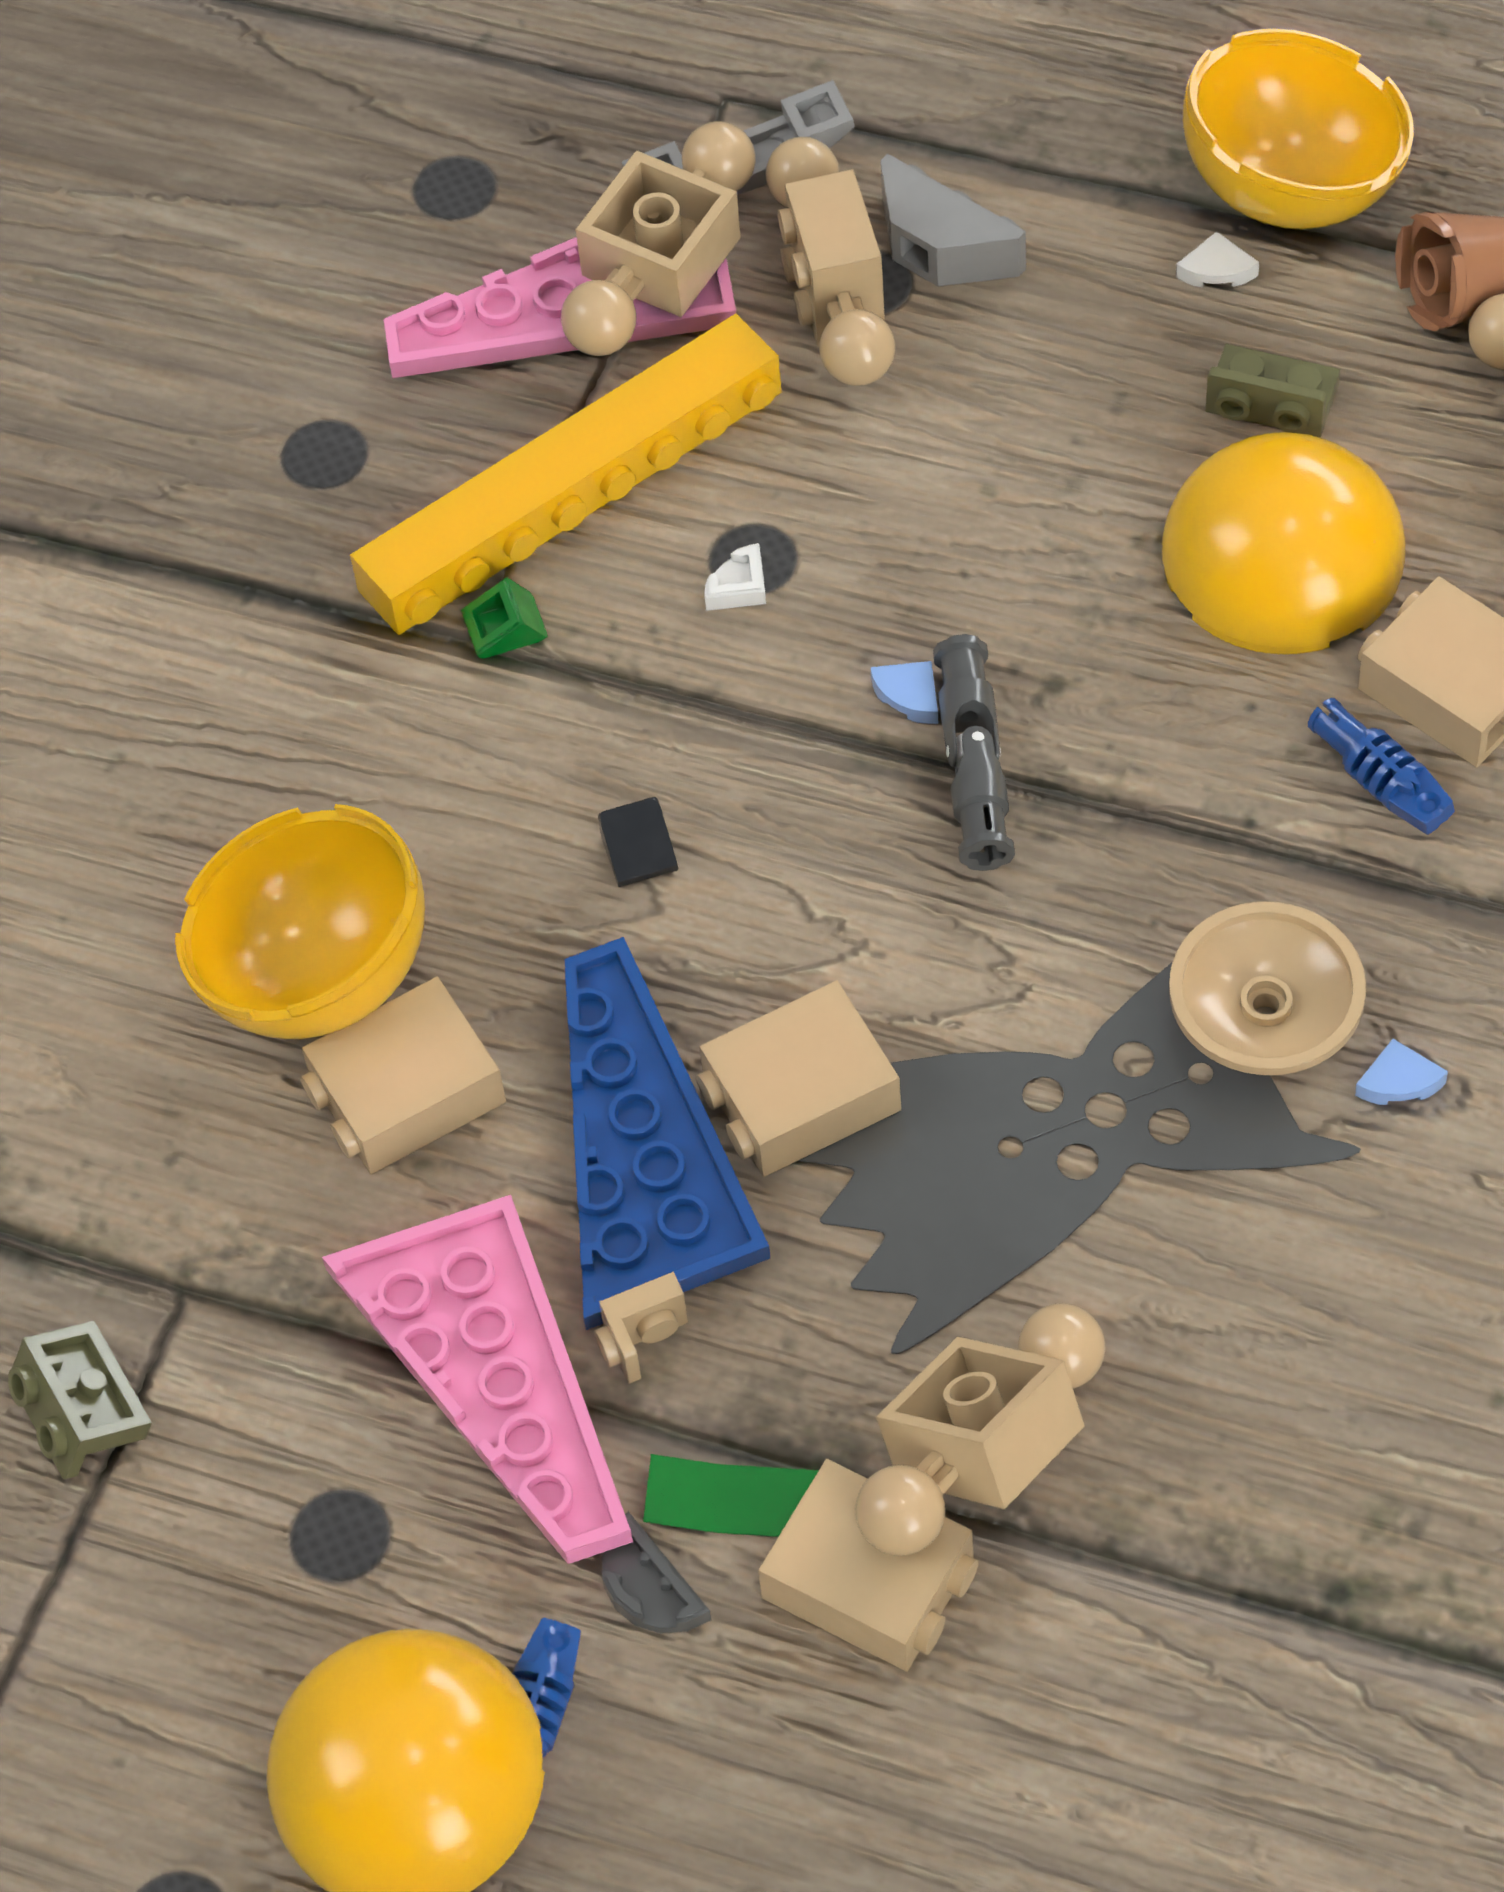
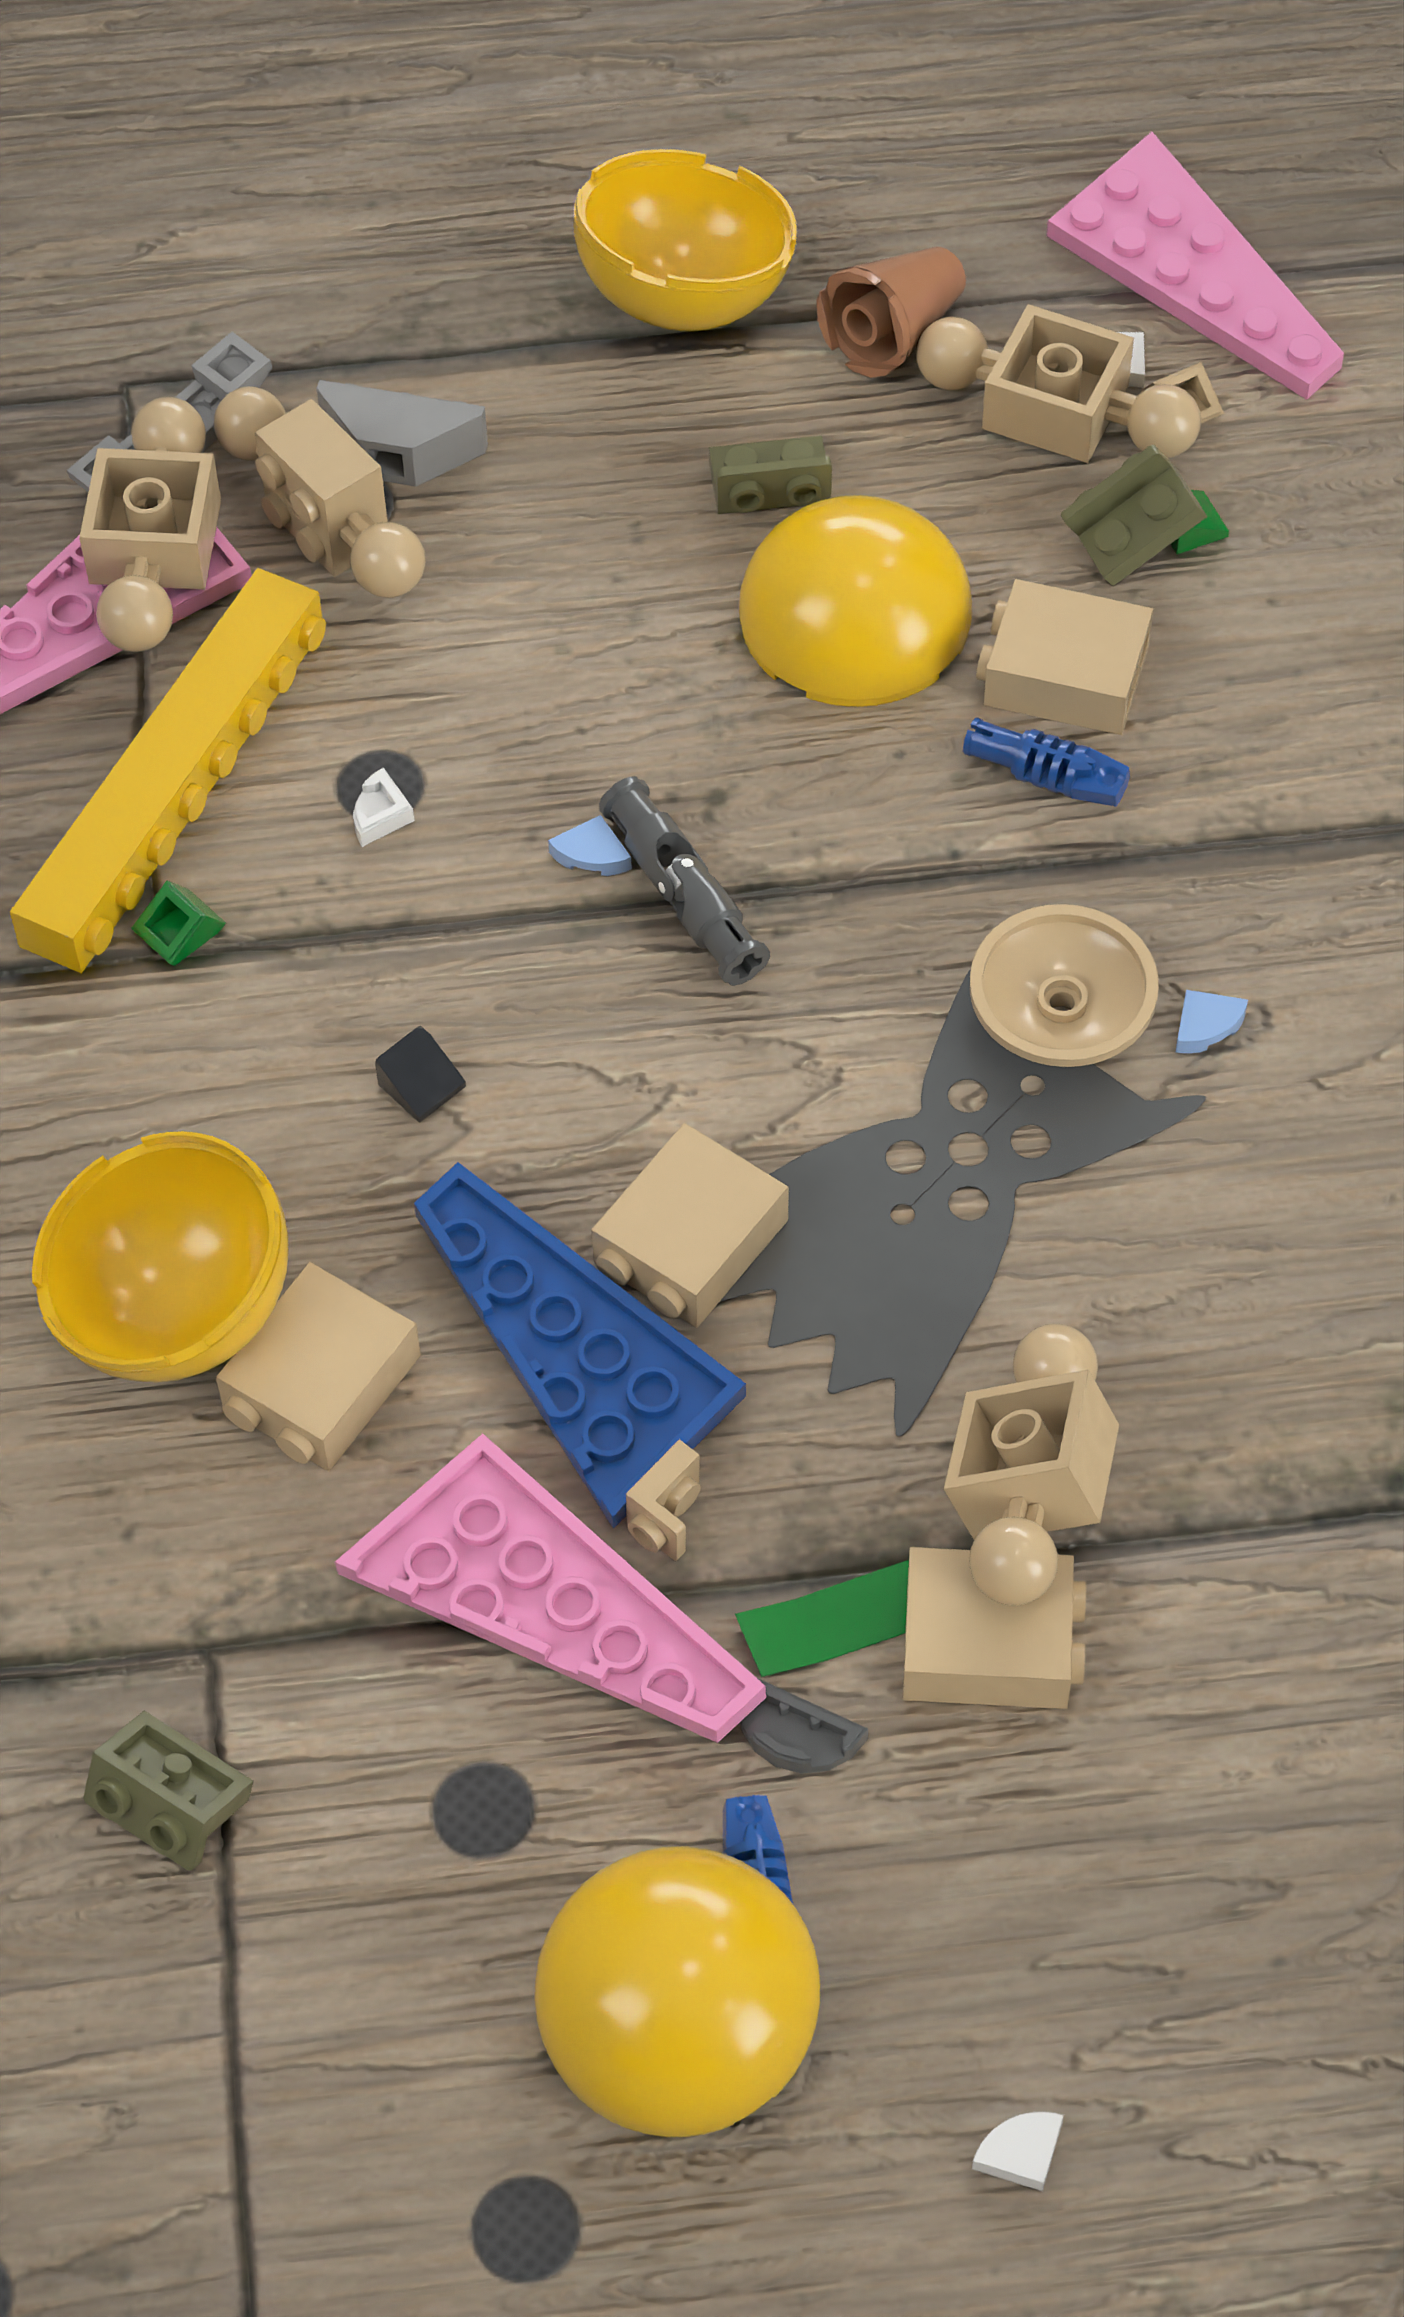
camera: 30 degrees left, 0 degrees up
white tile [1176,232,1259,287] -> none

